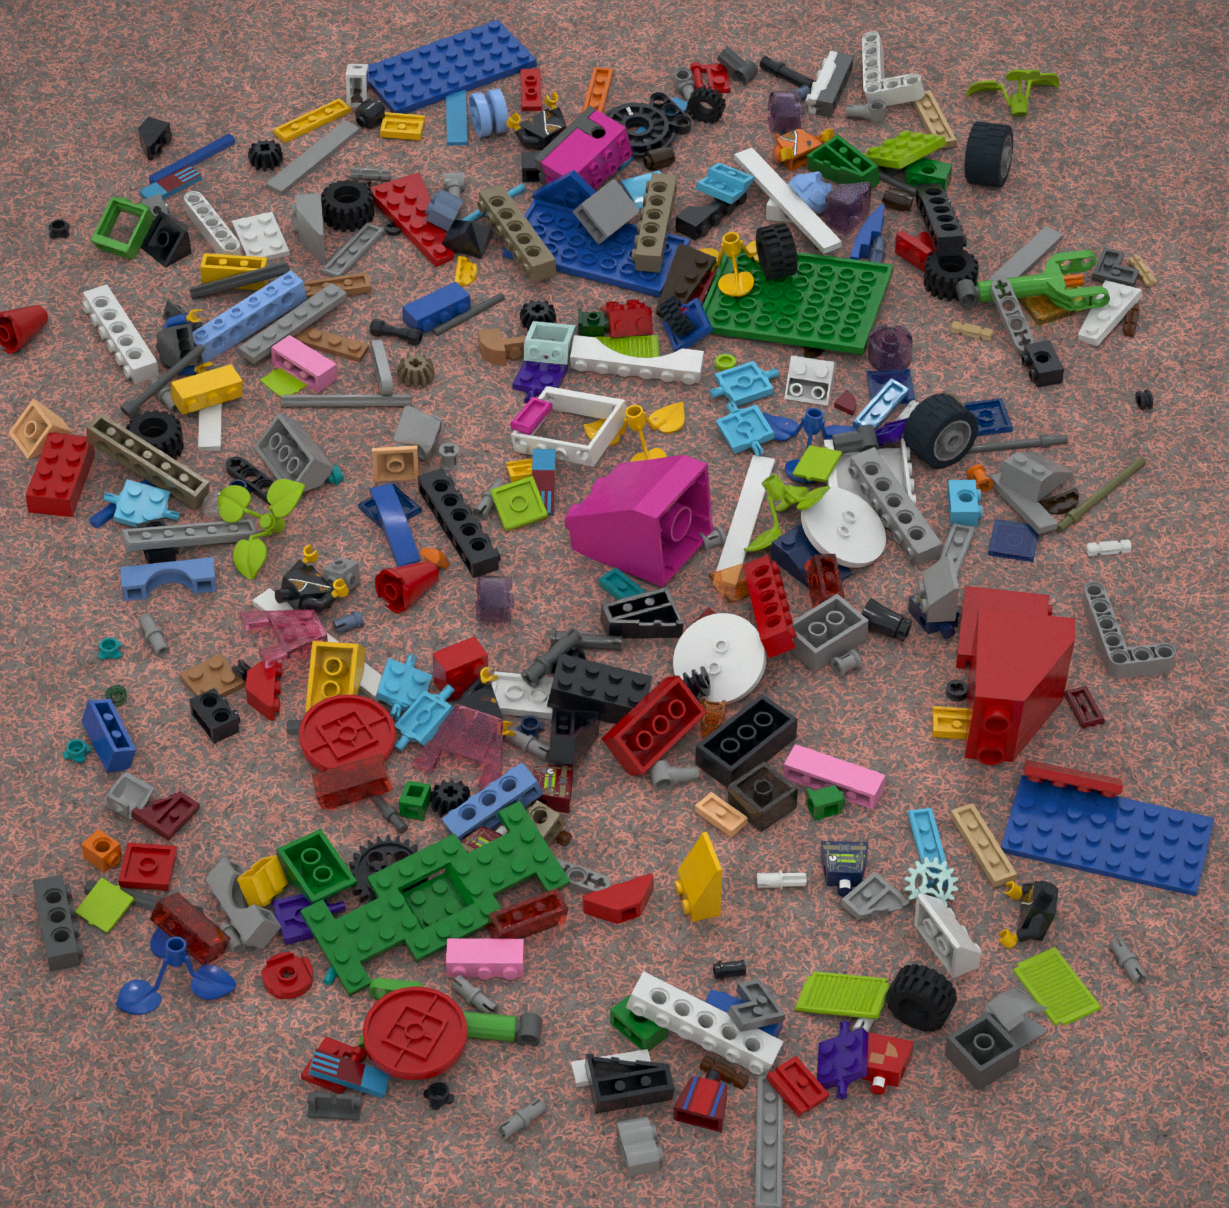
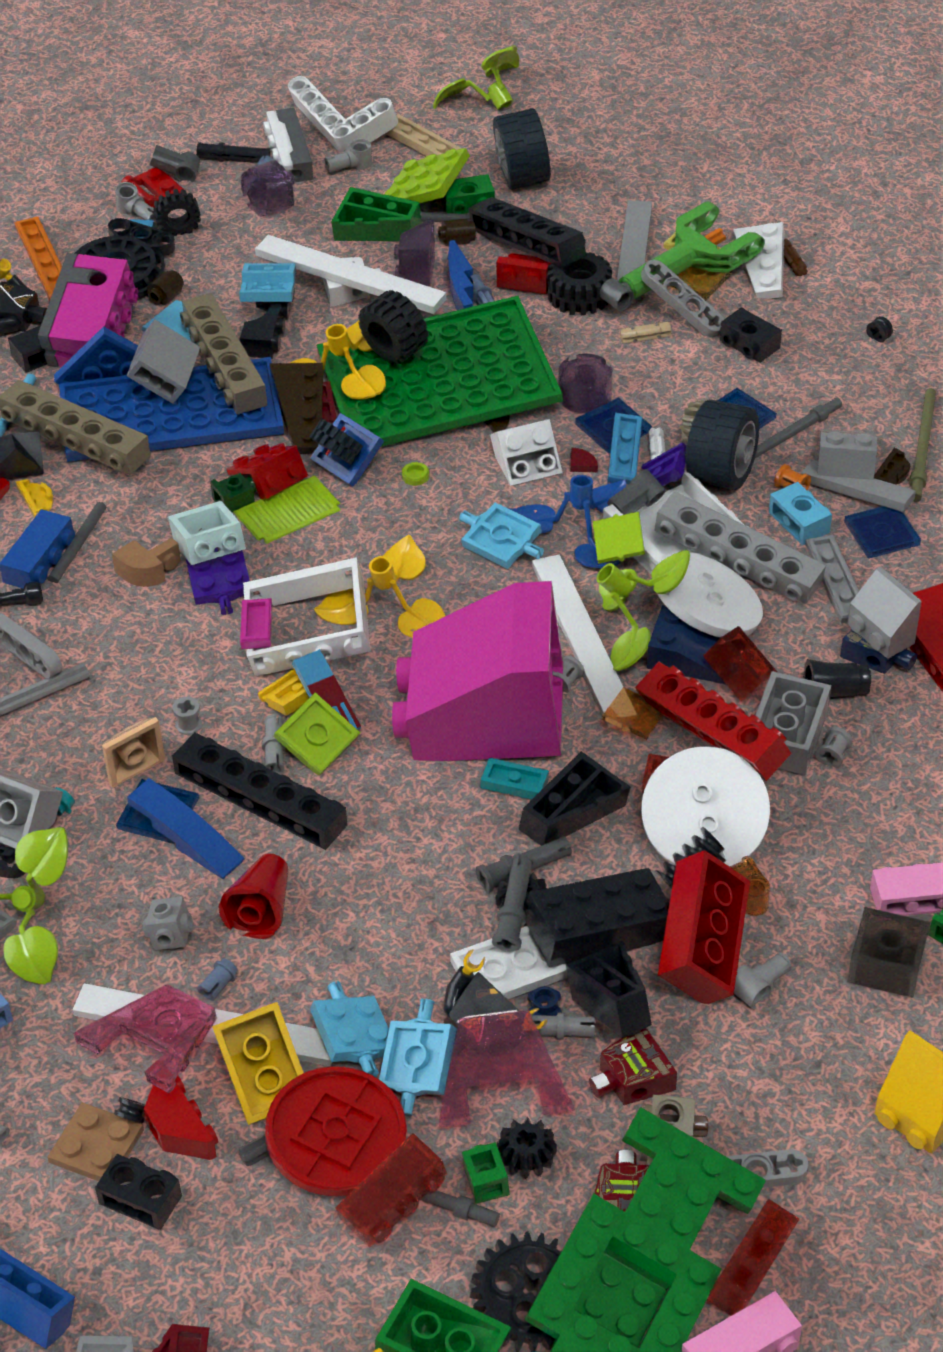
camera: 30 degrees left, 0 degrees up
black torso [275,545,349,613] -> none
light grey piece [394,405,442,461] -> none
dark tan gear [397,353,435,389] -> none
orange tile [420,547,450,569] -> none
red brick [432,636,489,702] -> none
medium blue brick [442,763,543,842] -> none
clear purple brick [476,576,514,623] -> none
black gear [520,299,556,331] -> none
white arch [570,335,704,385] -> none
red slope [582,873,654,924] -> none
black brick [695,694,798,790] -> none
light nougat plate [695,792,748,837] -> none
medium azure plate [709,361,779,406] -> none
orange torso [773,129,835,172] -> none
light blue piece [789,171,833,214] -> none
dark grey plate [1092,247,1139,287] -> none
tan axle [1129,254,1157,287] -> none

